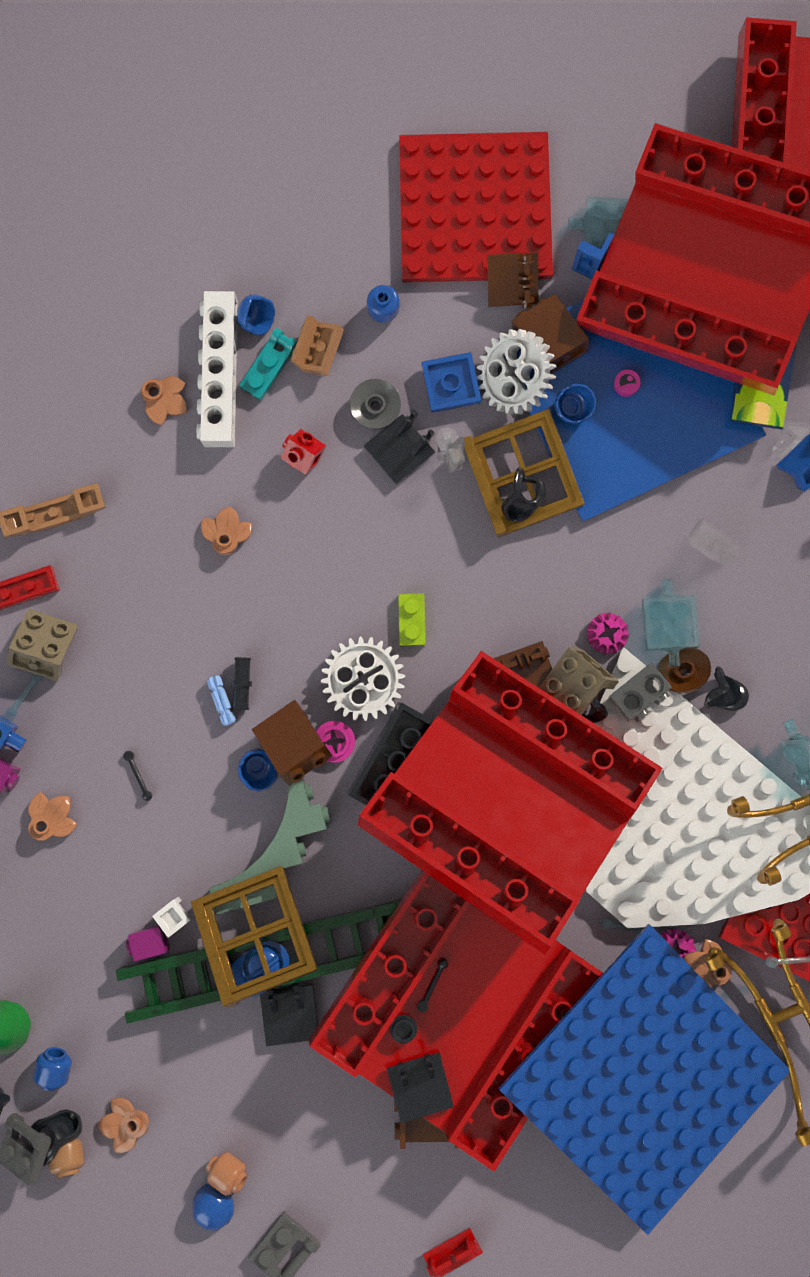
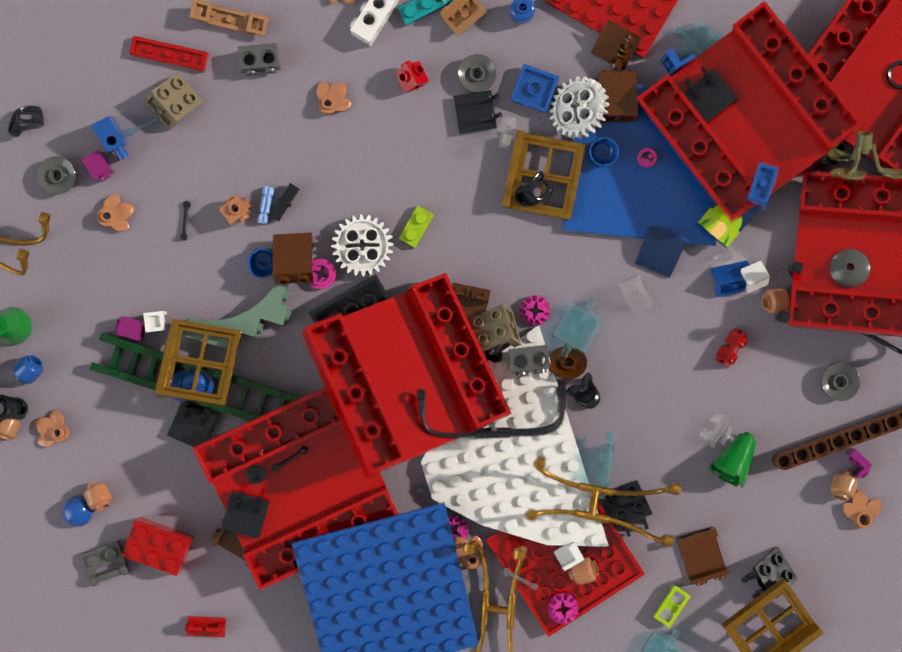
camera: 25 degrees right, 5 degrees up
none -> red brick [122,517,194,576]
none -> nougat brick [219,195,252,226]
none -> dark grey brick [238,43,281,76]
none -> black bar [417,382,566,439]
none -> dark blue slope [634,227,686,278]
none -> black plate [683,65,738,123]
none -> blue panel [747,162,779,211]

